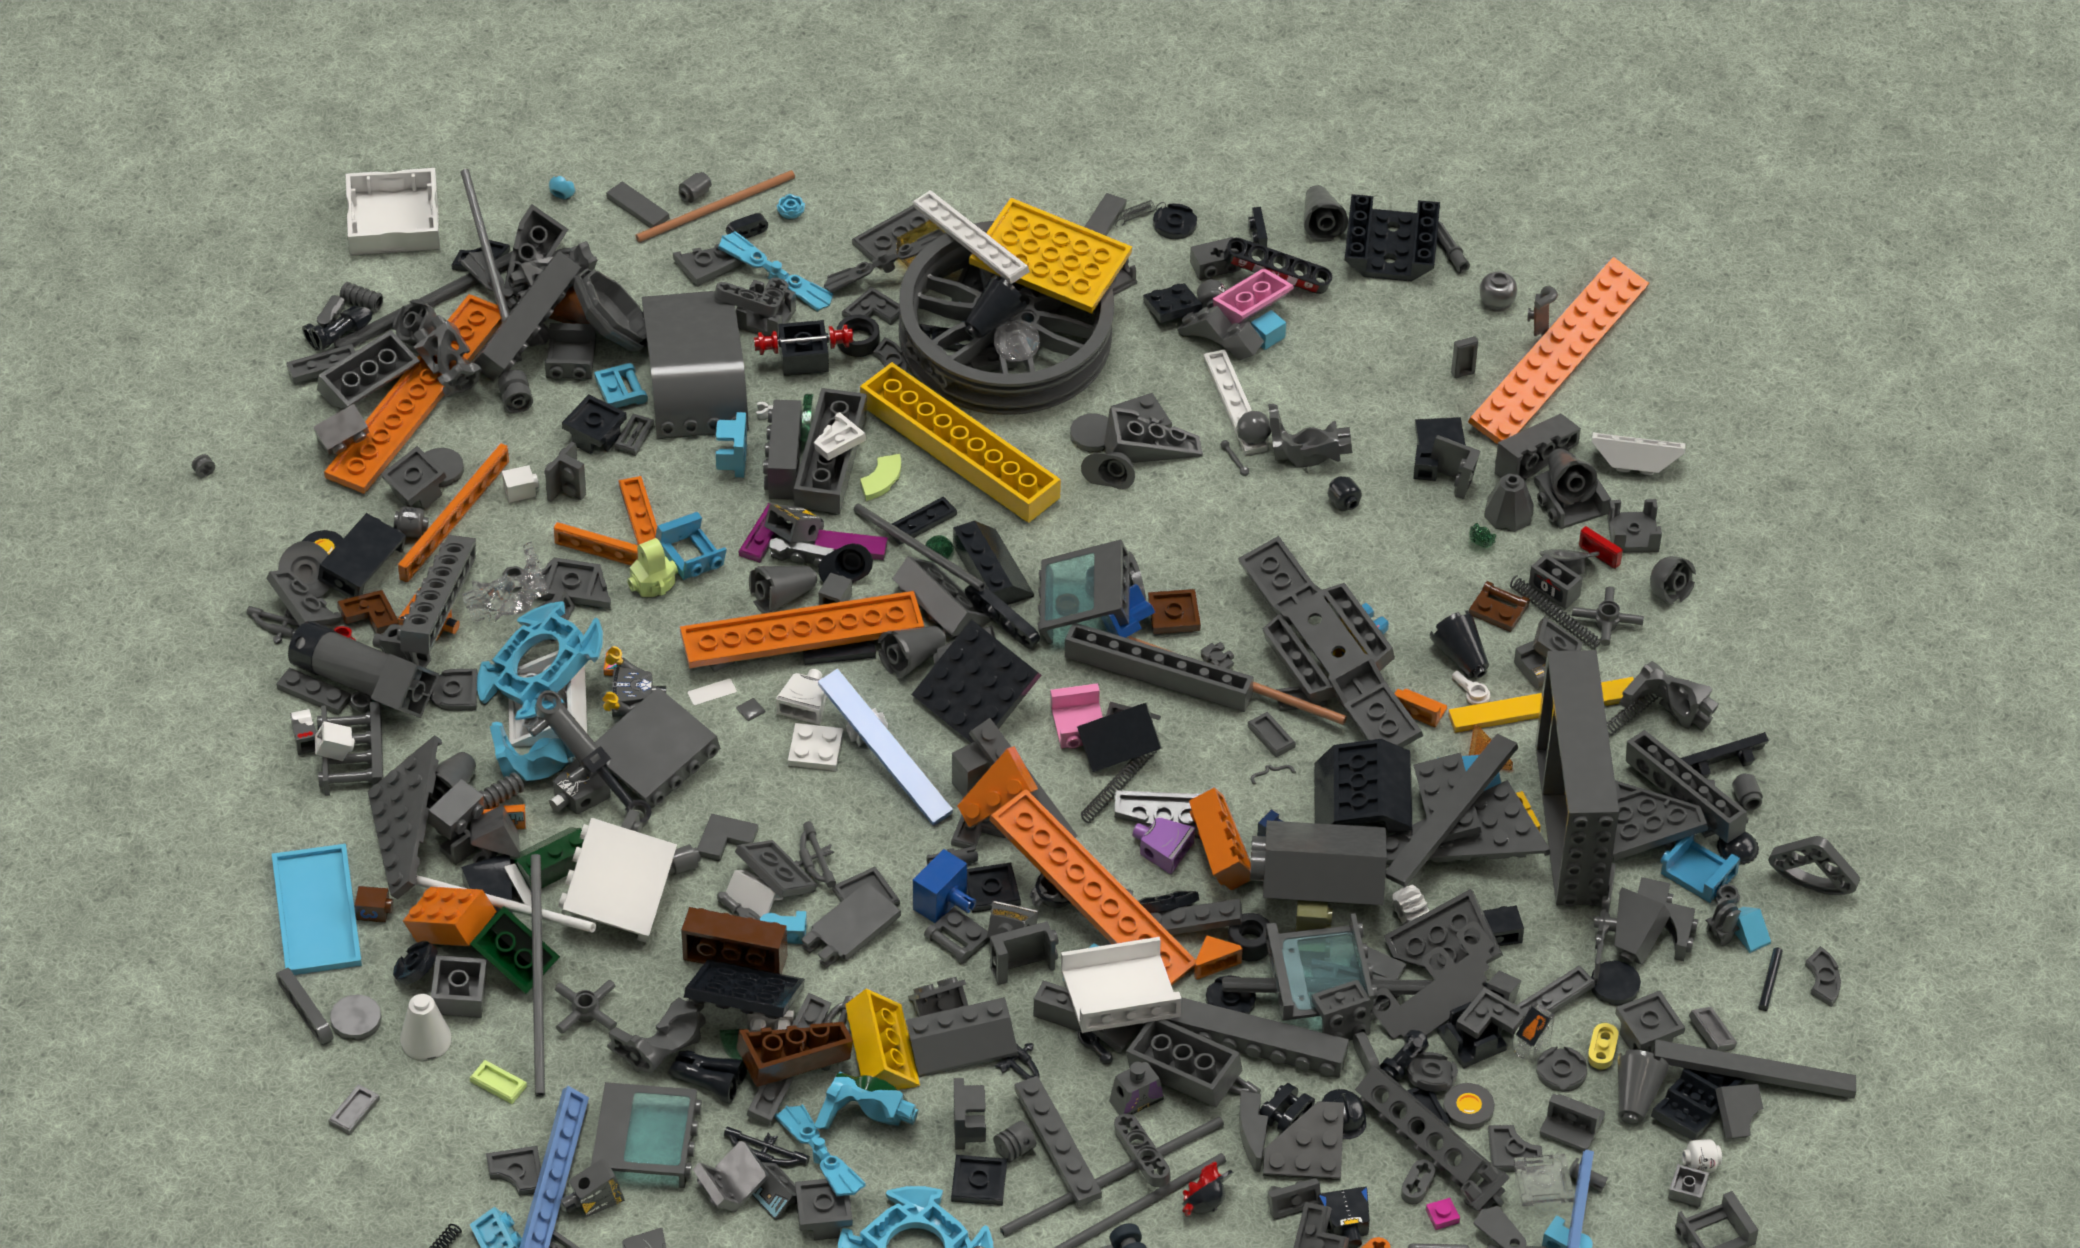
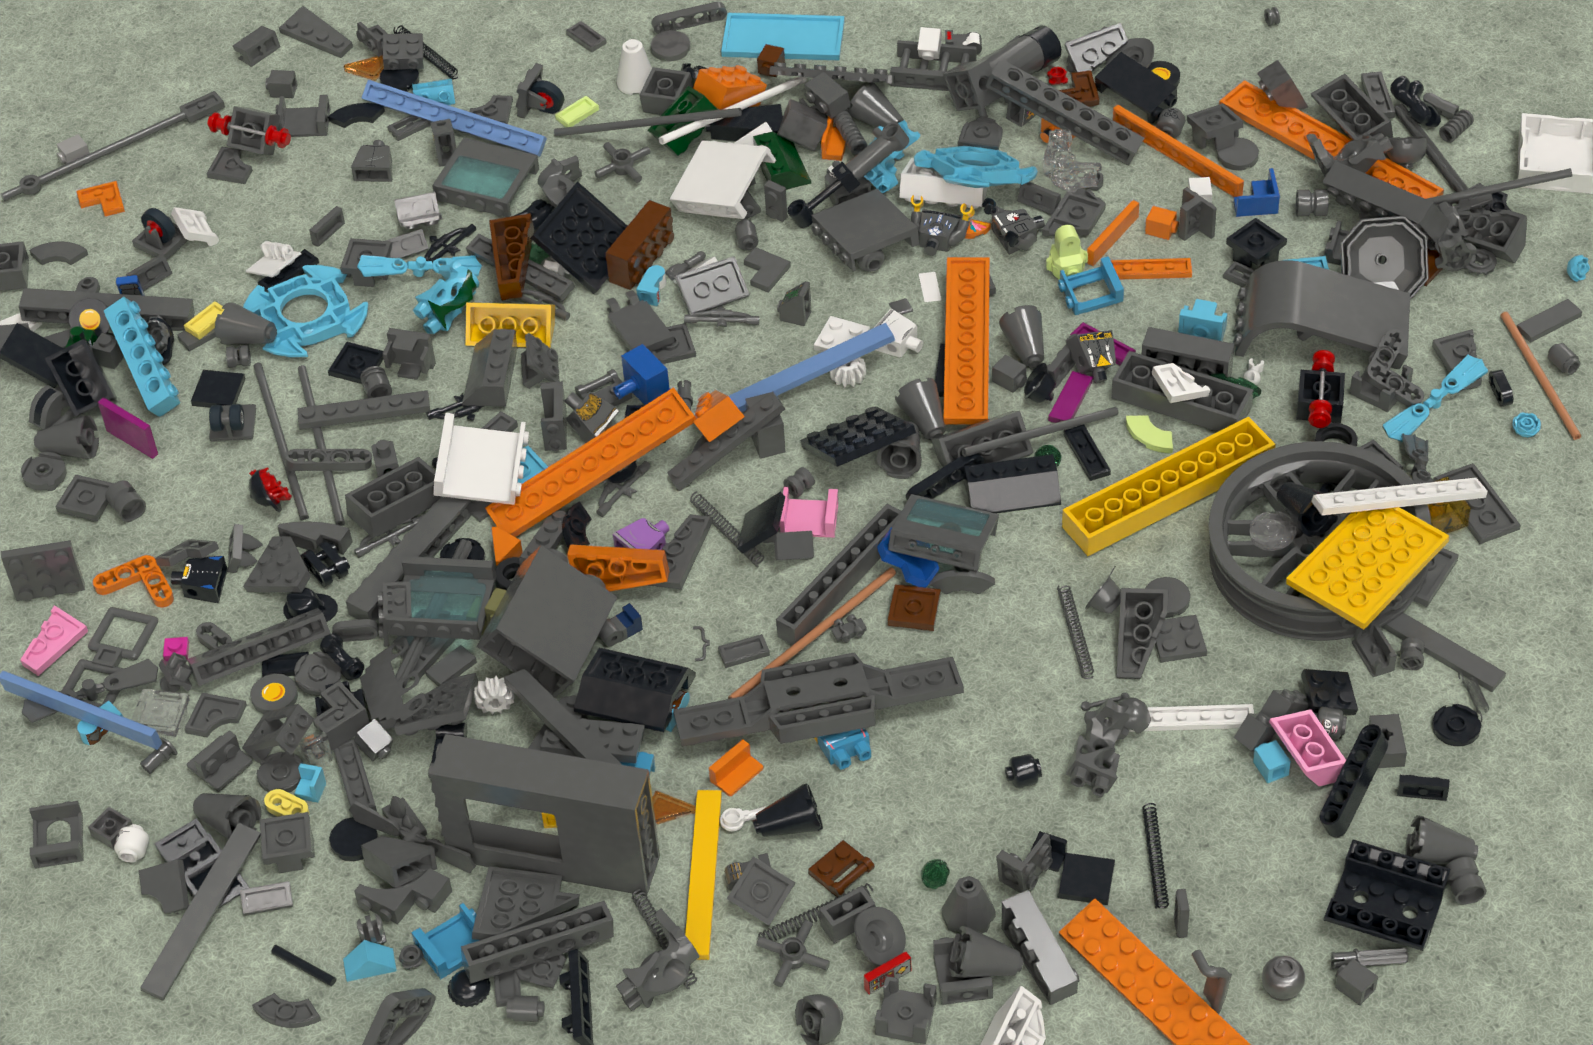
camera: 110 degrees right, 0 degrees up
none -> dark grey panel [242,704,314,763]
none -> medium azure panel [294,763,326,803]
none -> dark grey tile [382,796,427,840]
none -> plate [516,63,565,118]
none -> dark grey slope [777,281,812,326]
none -> dark grey wheel [783,467,815,498]
none -> dark grey torso [982,197,1045,255]
none -> dark grey piece [1057,585,1094,679]
none -> black piece [1142,803,1169,909]
none -> orange brick [1145,206,1179,240]
none -> blue panel [1233,168,1280,217]
none -> dark grey brick [1335,959,1378,1005]
none -> dark grey wheel [1445,857,1487,905]

